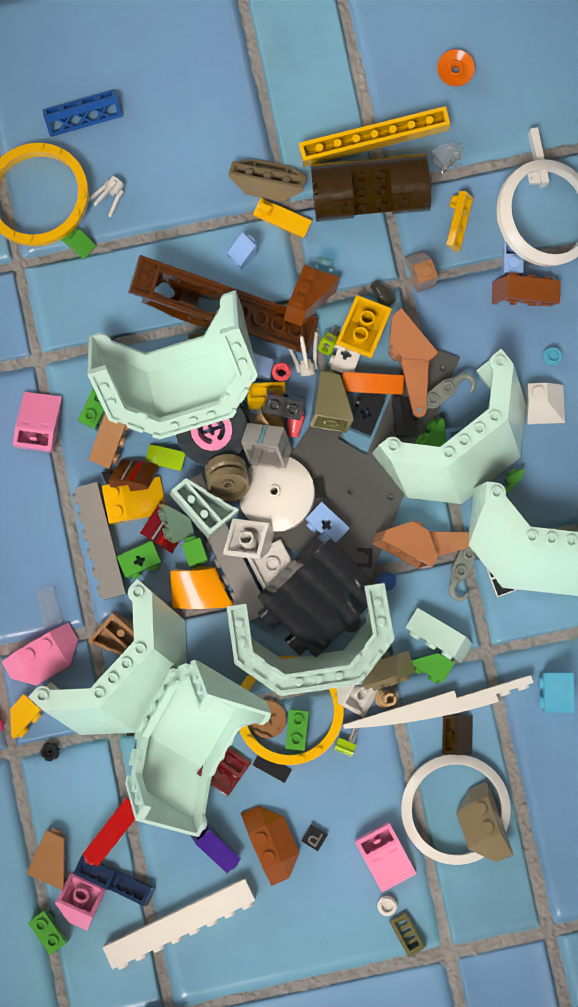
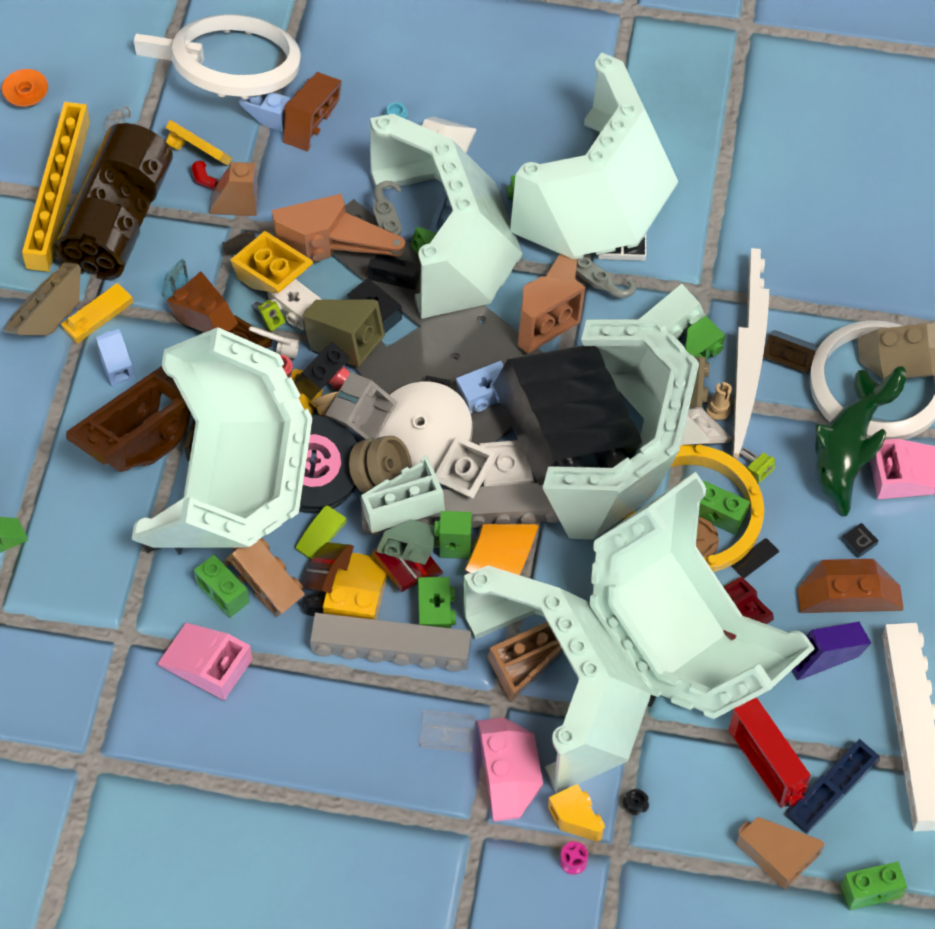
camera: 70 degrees left, 25 degrees down
bright pink slope [55,873,106,930] -> none
orange slope [342,372,404,394] -> none
medium azure slope [538,673,575,713] -> none
none -> red arm [191,160,219,190]
none -> dark green animal [815,366,906,516]

